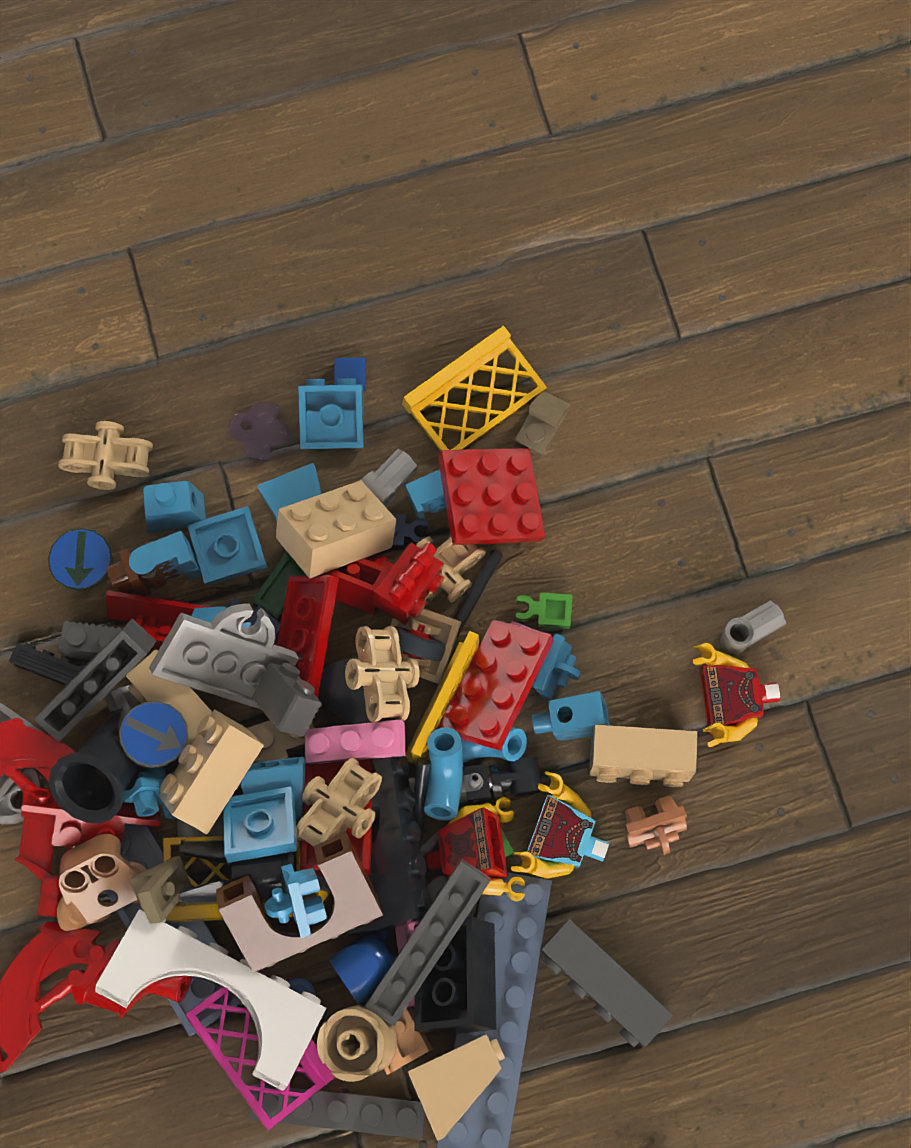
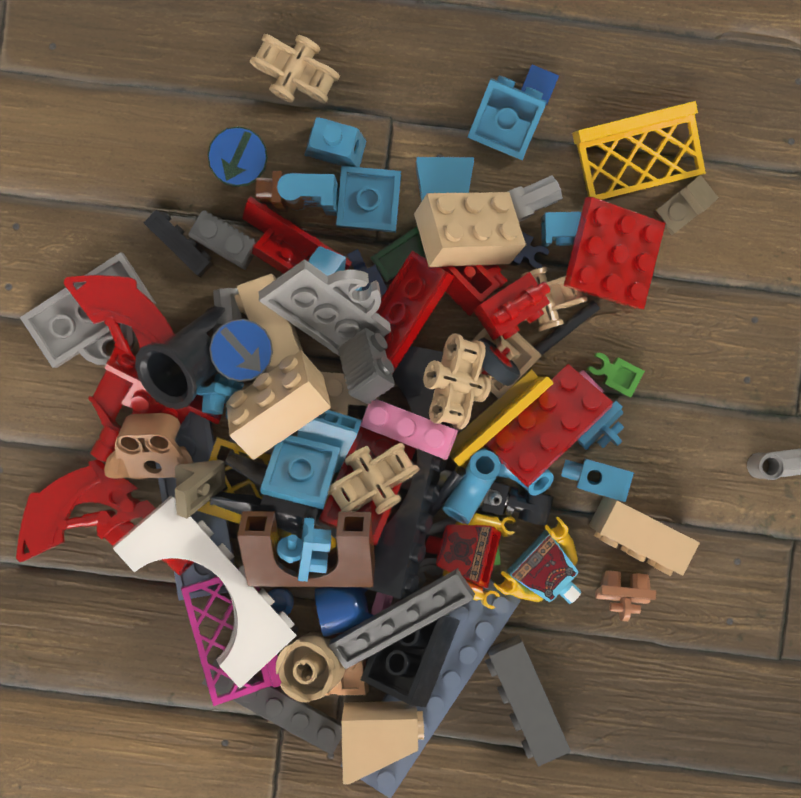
camera: 20 degrees right, 15 degrees up
dark grey brick [34,619,157,742] -> none
plate [229,402,292,461] -> none
torso [693,643,780,747] -> none

